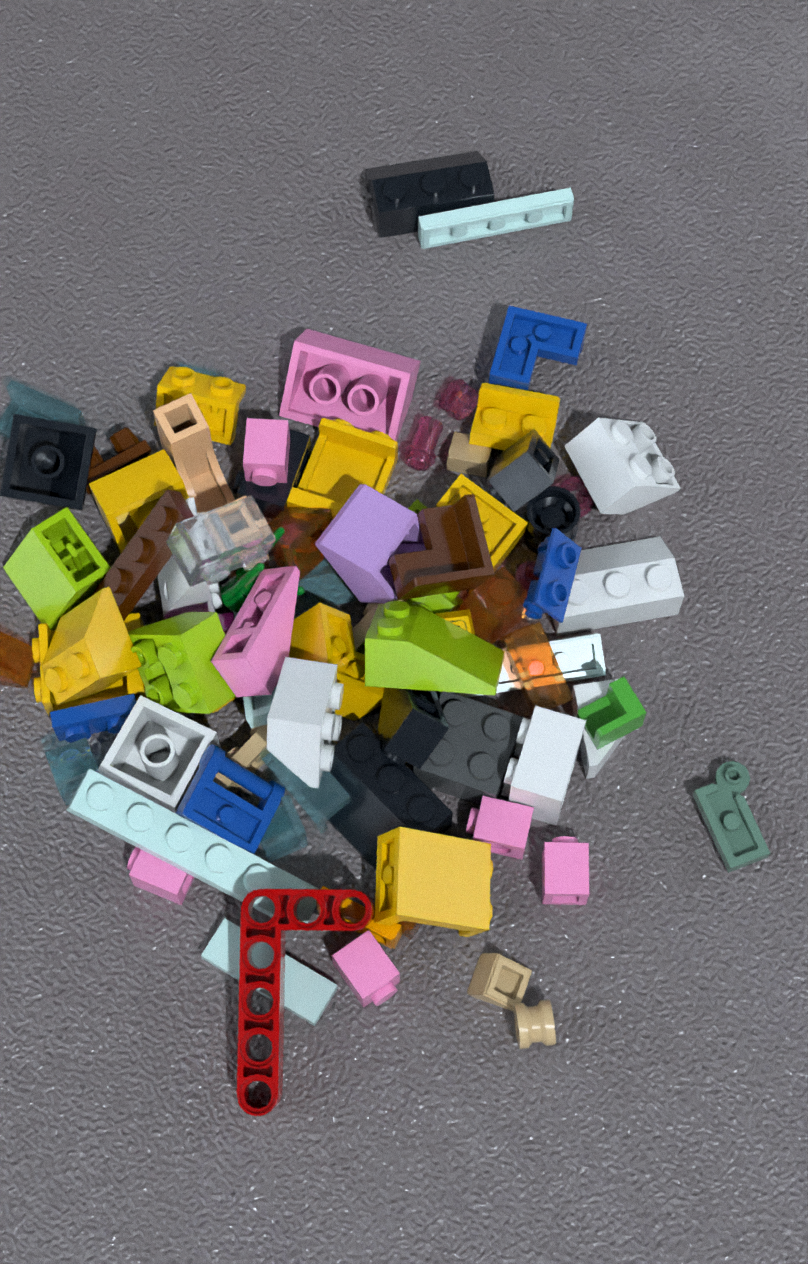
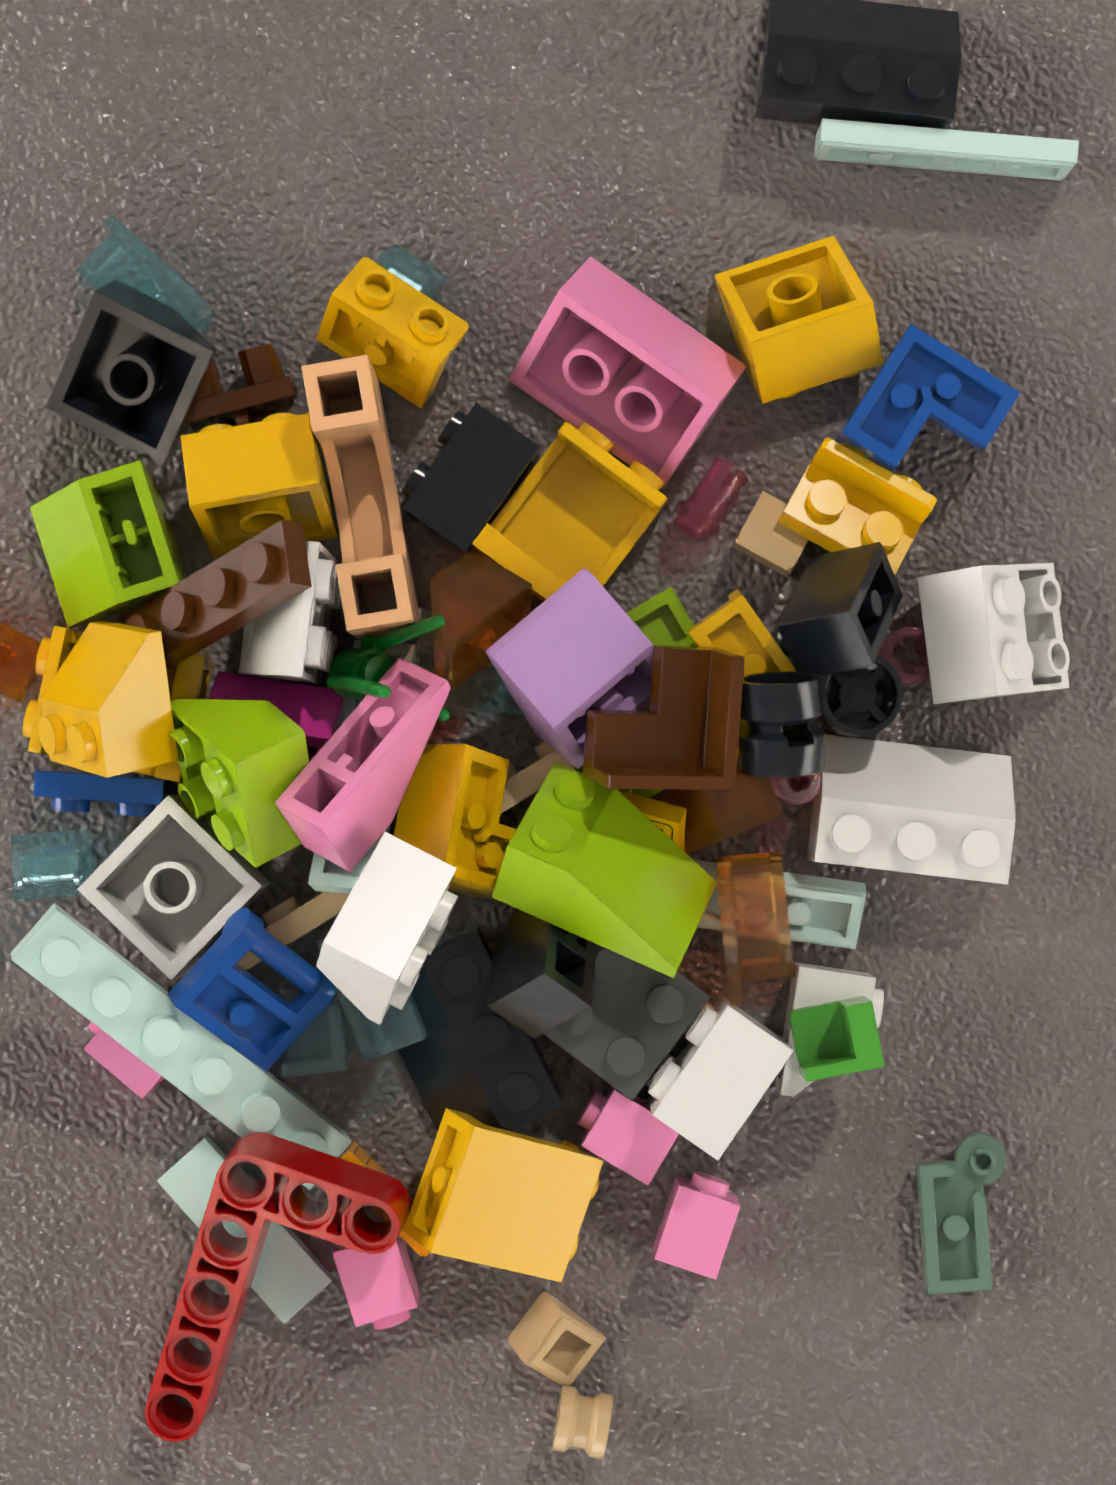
camera: 15 degrees right, 20 degrees up
clear brick [166,495,276,587] -> none
bright pink brick [243,418,290,486] -> none
clear pink bush [439,379,479,420] -> none
blue hinge [523,528,582,623] -> none
none -> yellow slope [714,235,884,404]
none -> black wheel [738,671,825,778]

